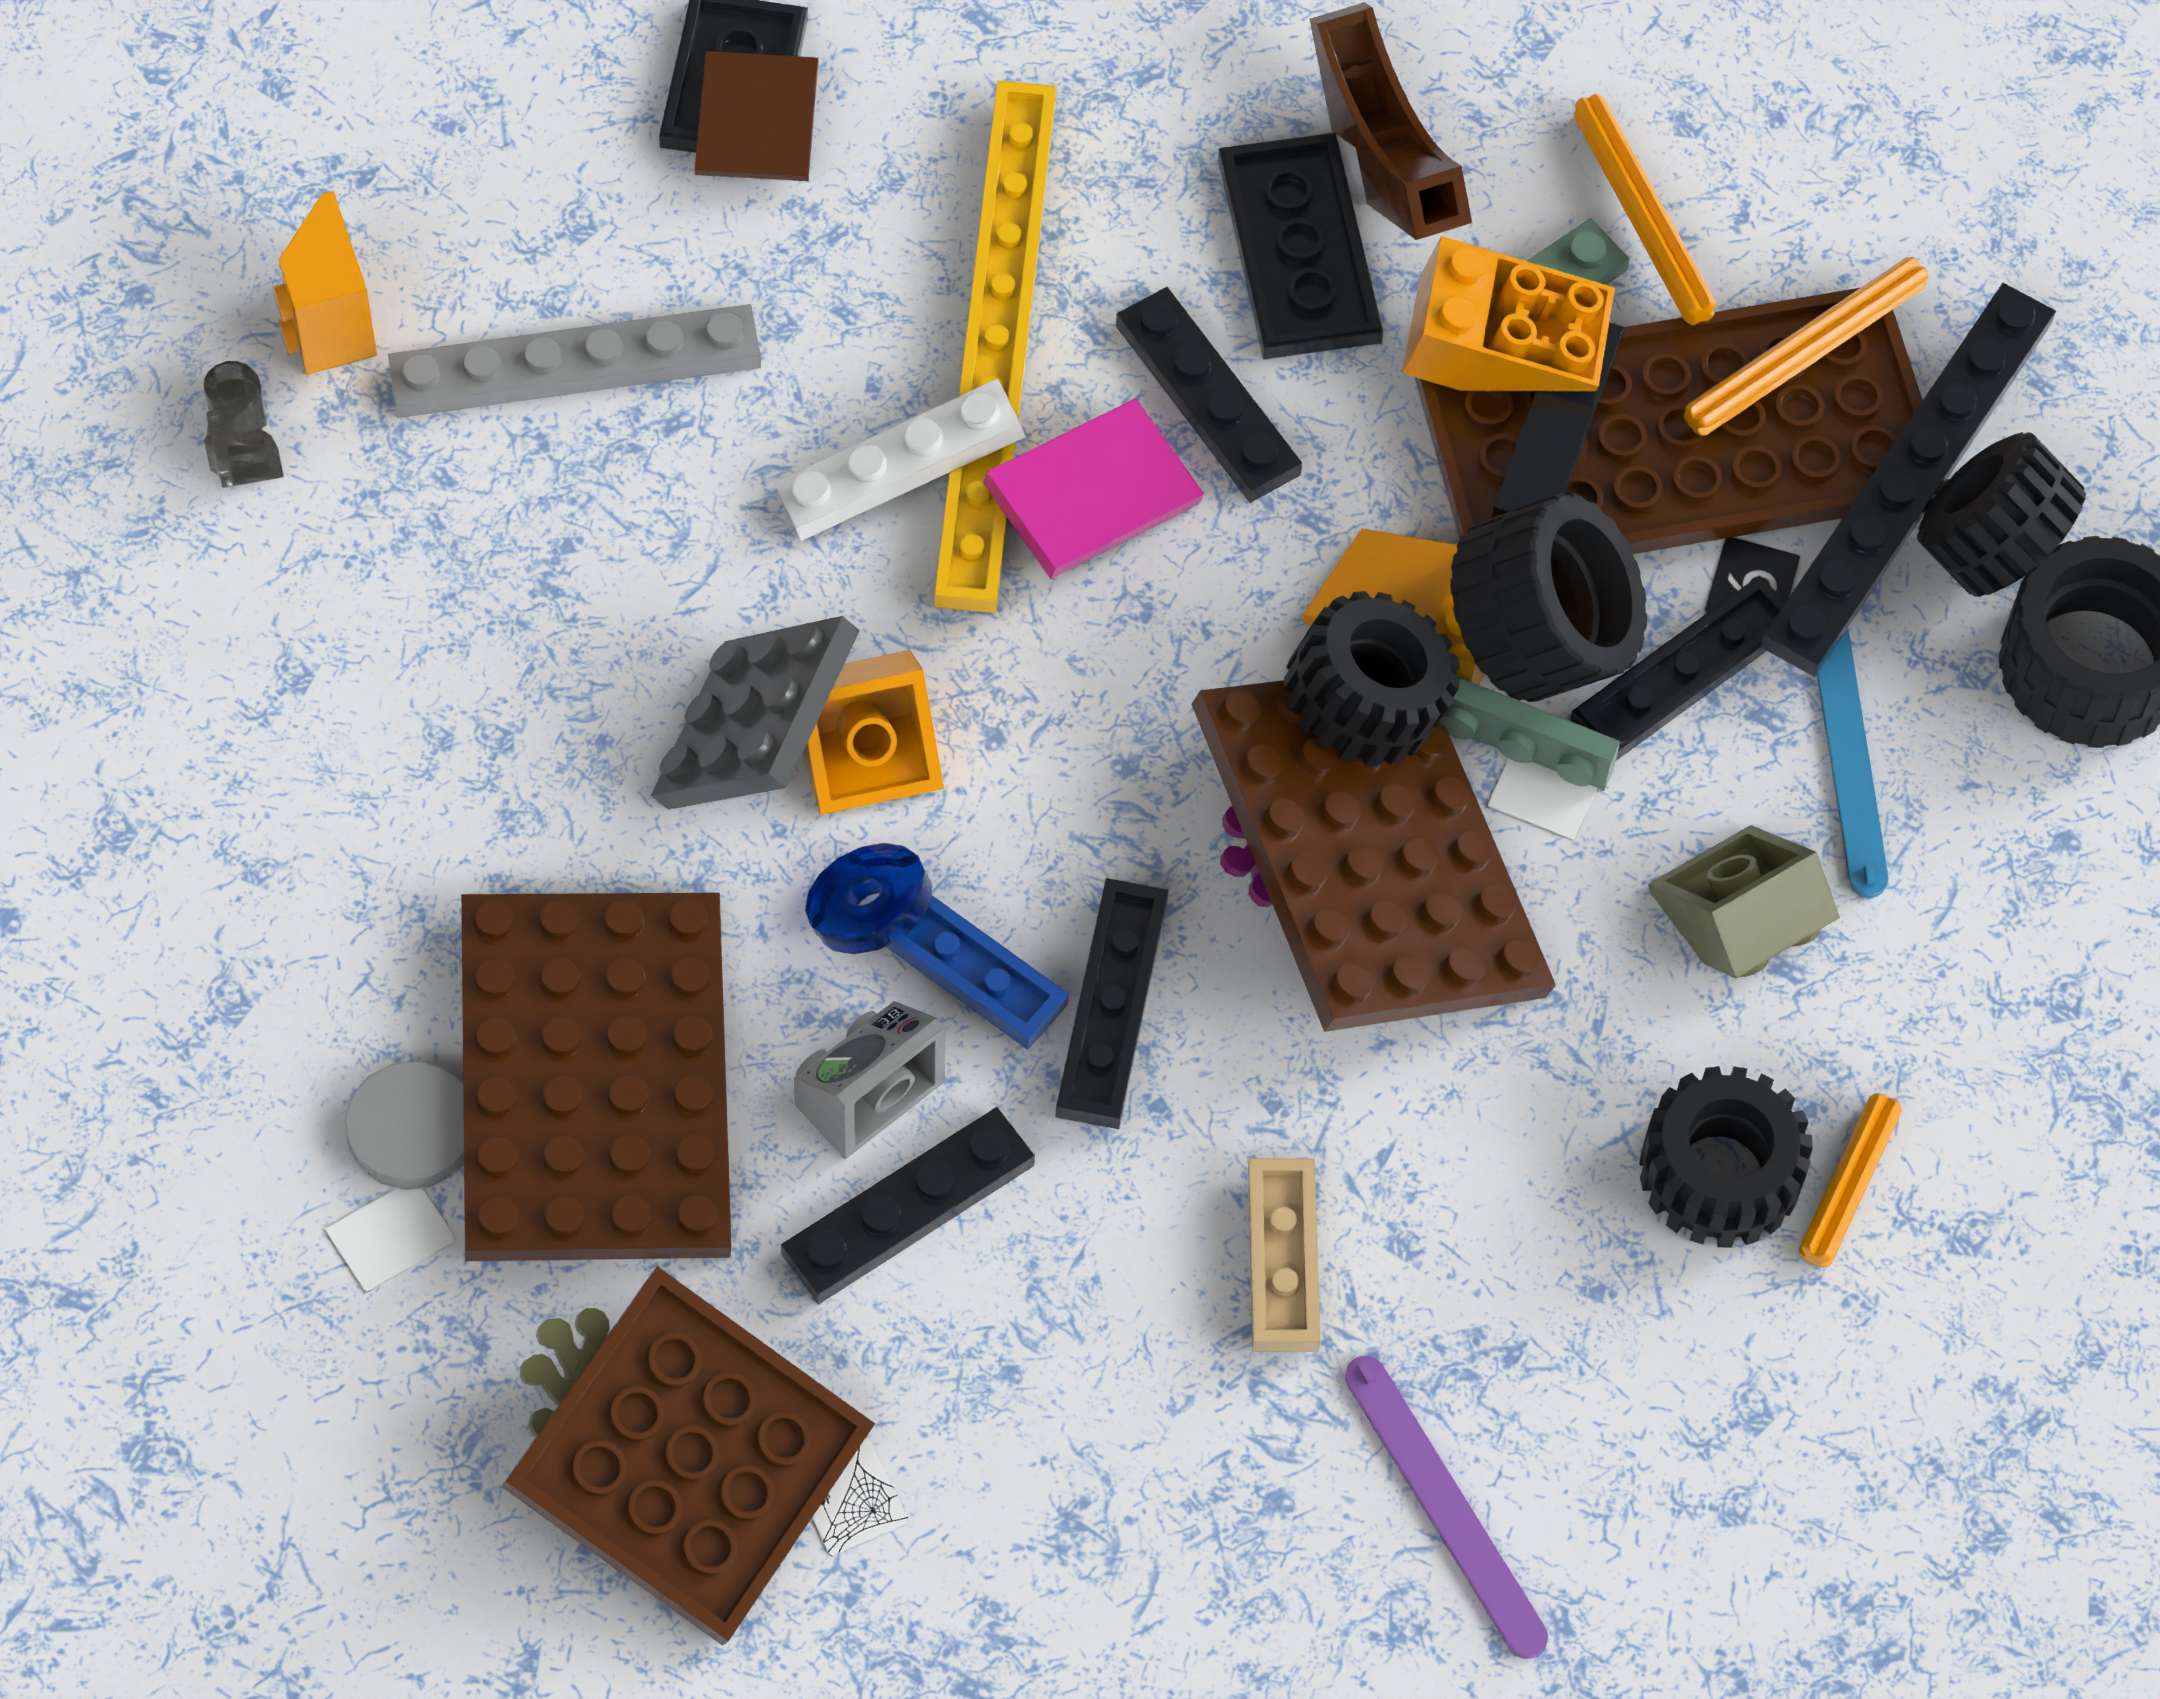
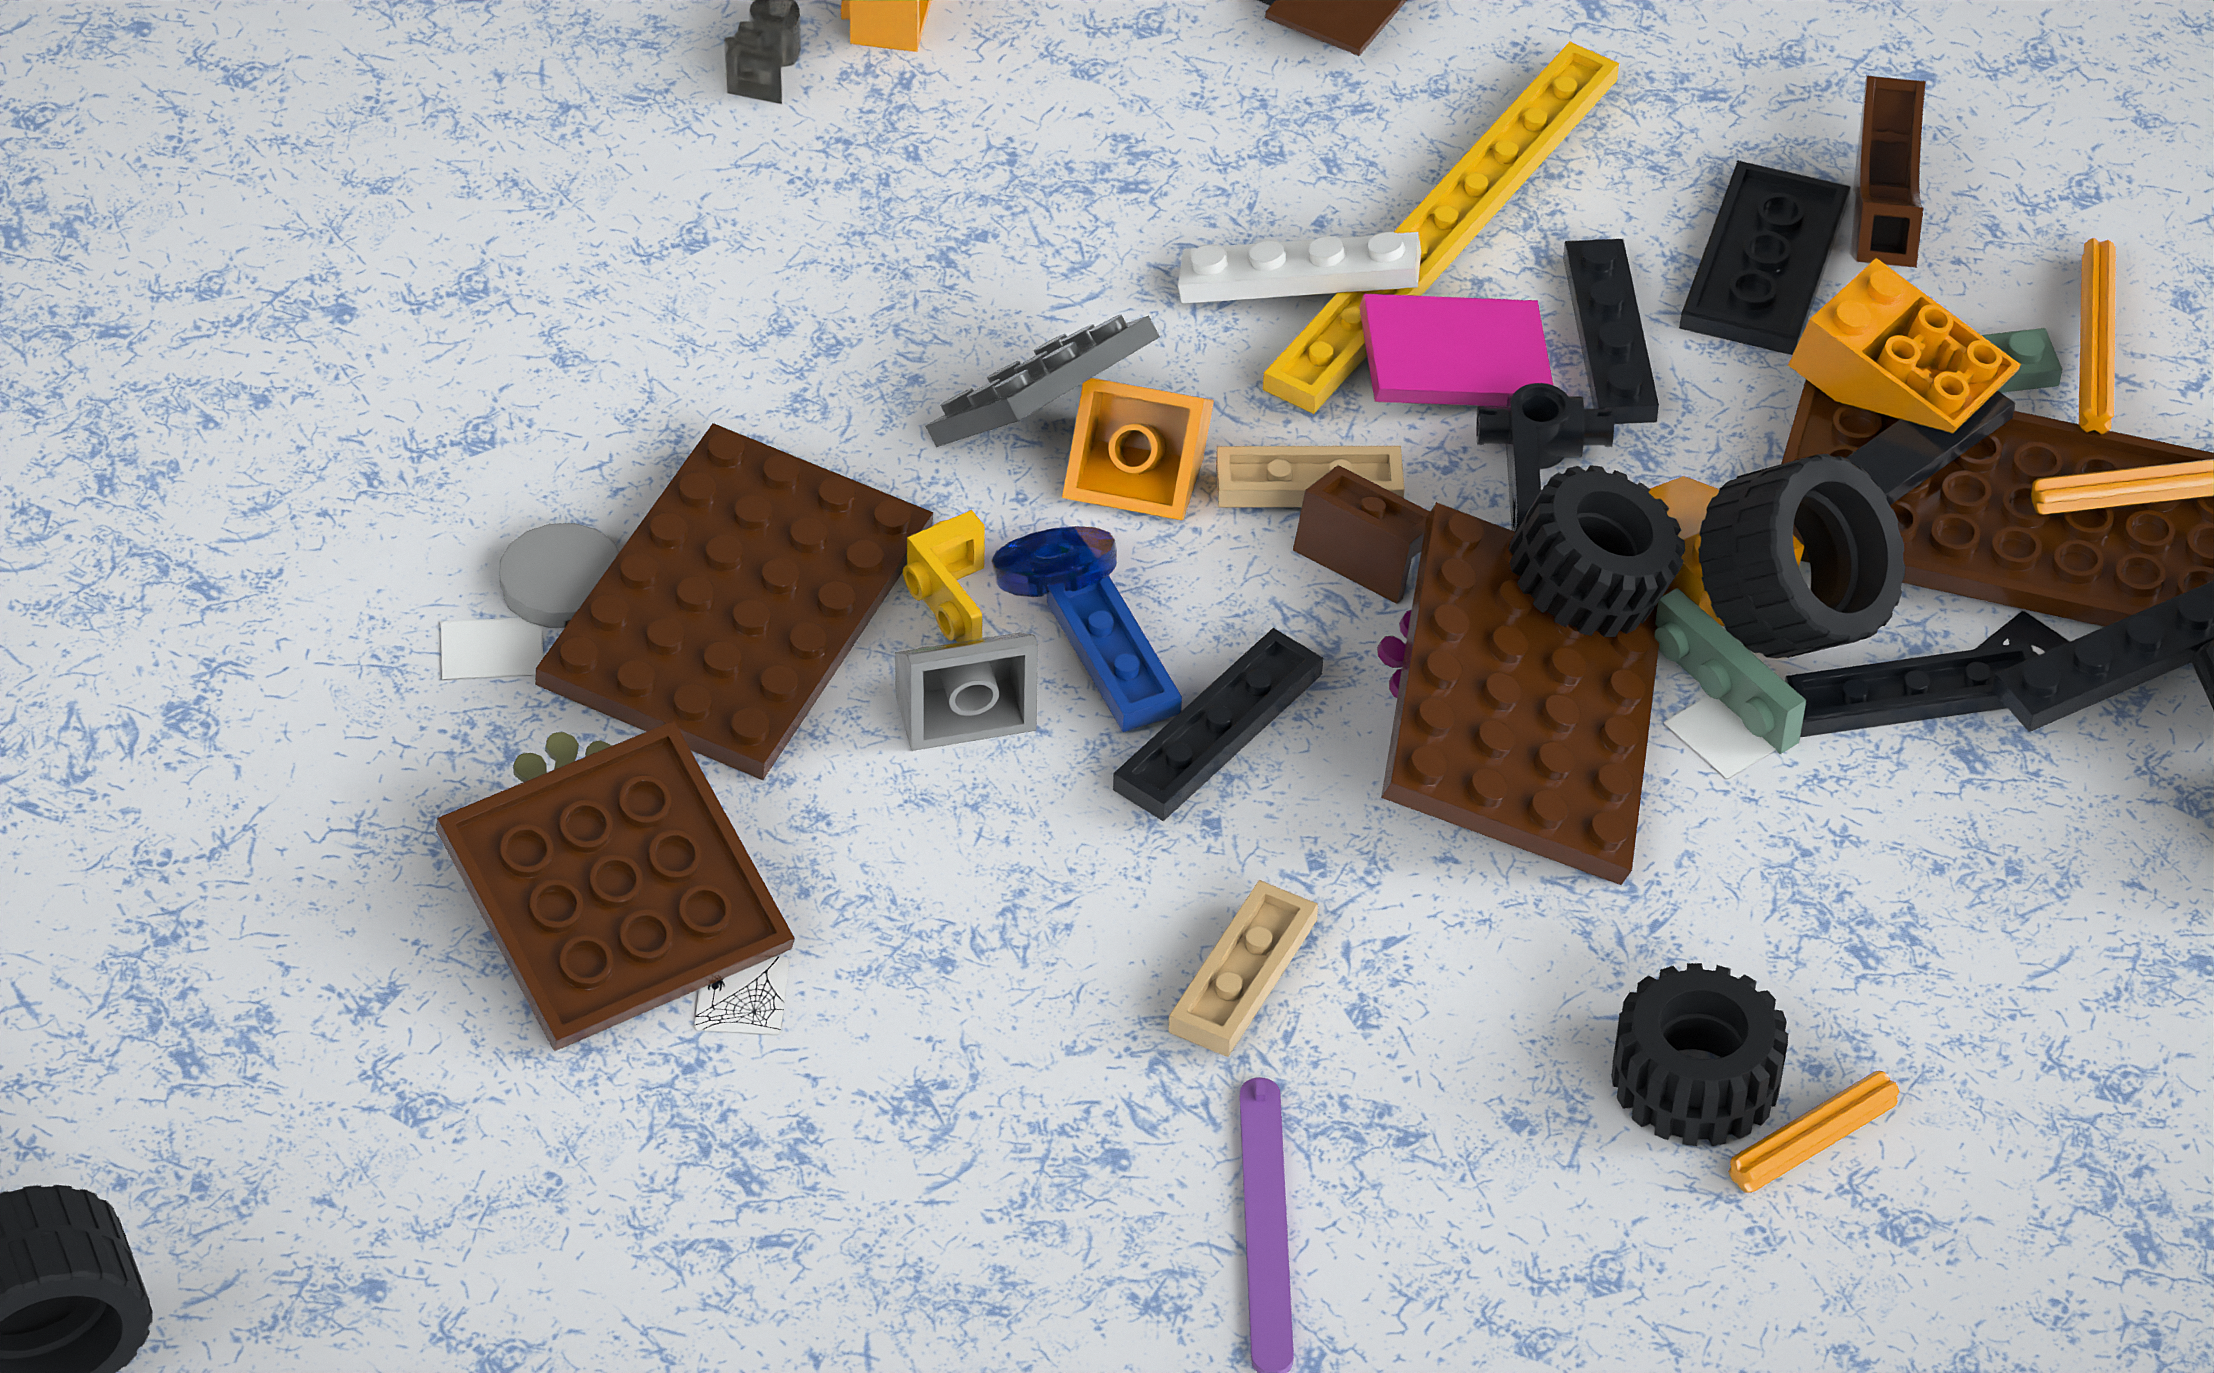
camera: 30 degrees right, 15 degrees down
light grey plate [388,304,761,418] -> none
black plate [781,1107,1035,1305] -> none
olive slope [1648,825,1840,978] -> none
dark azure piece [1817,628,1889,898] -> none
none -> yellow bracket [903,510,985,642]
none -> tan plate [1216,446,1405,508]
none -> reddish brown panel [1293,465,1430,604]
none -> black piece [1476,383,1614,531]

